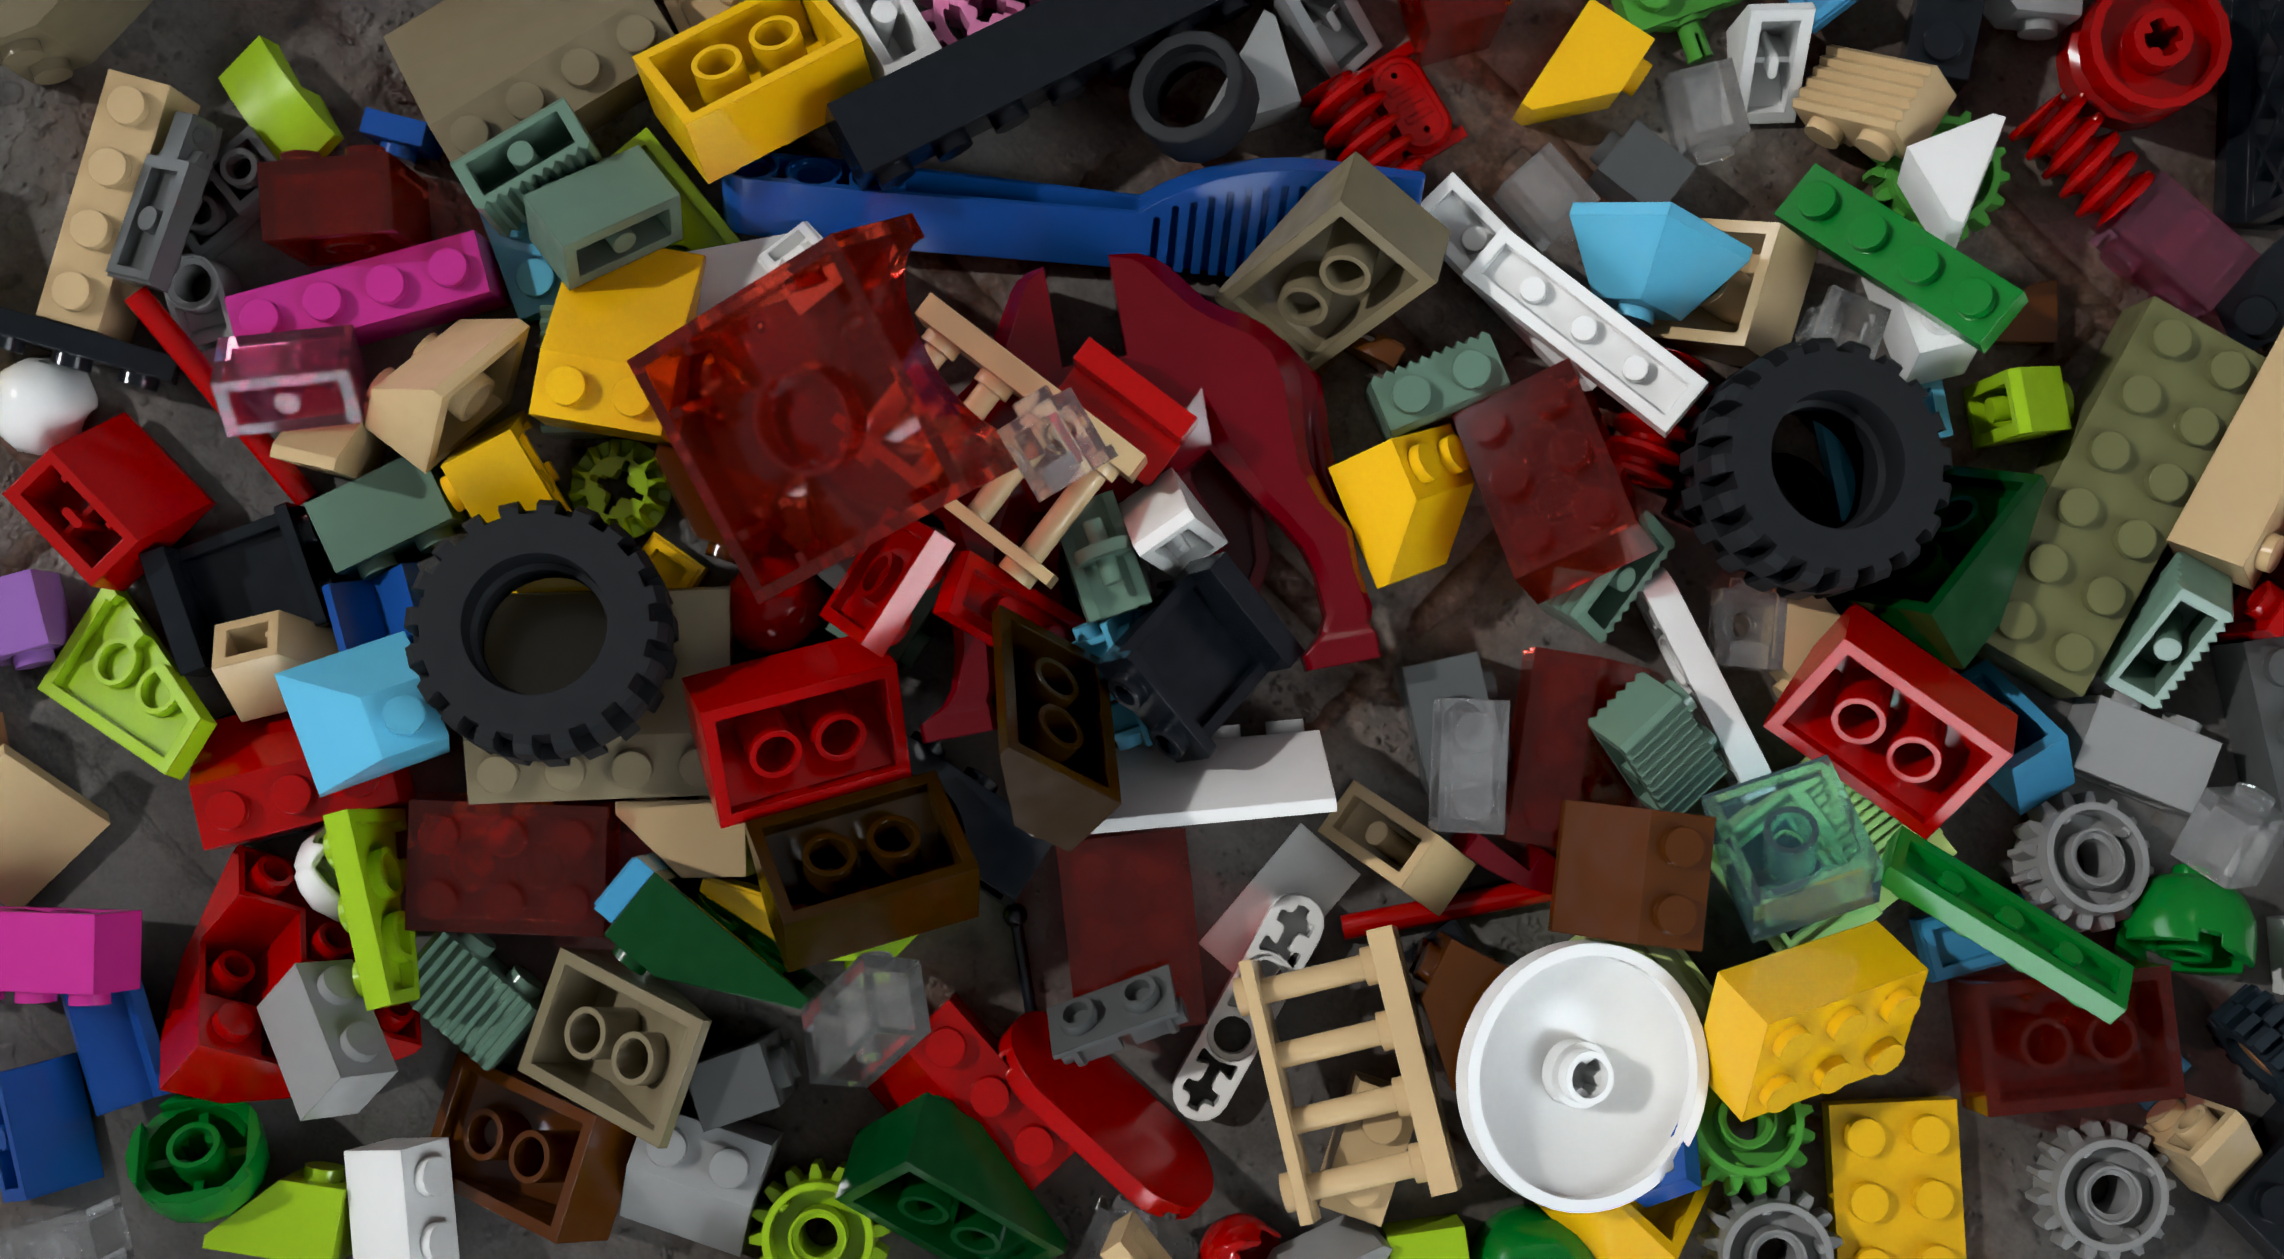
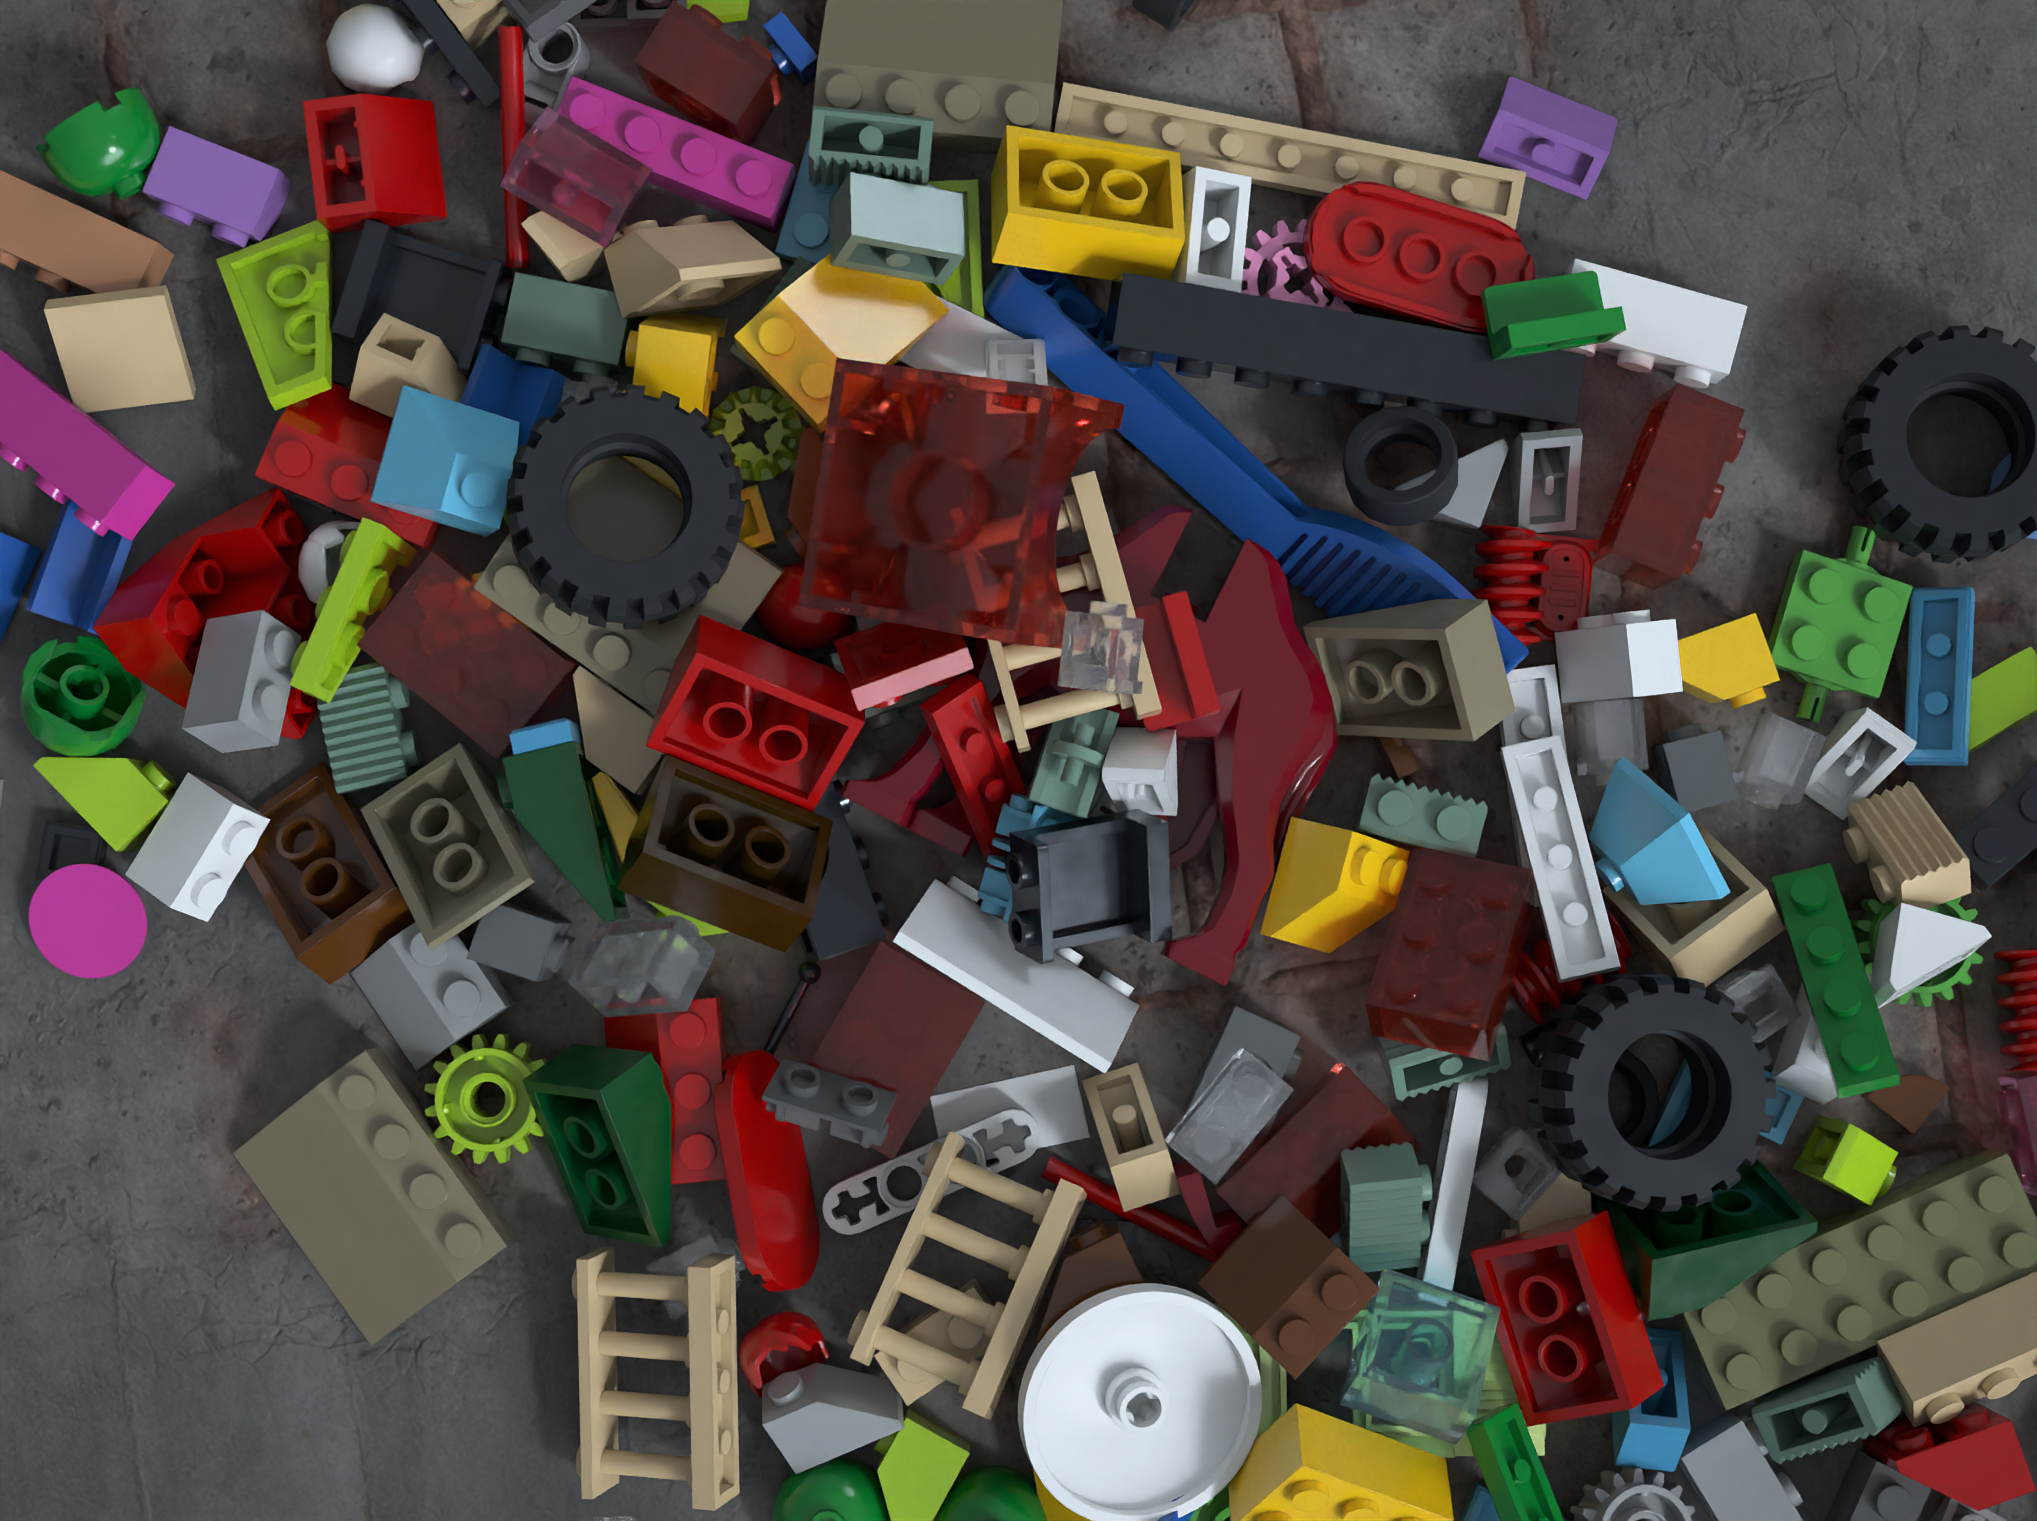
camera: 30 degrees right, 0 degrees up
dark brown slope [991,604,1122,852] -> none
none -> white brick [1555,610,1683,703]

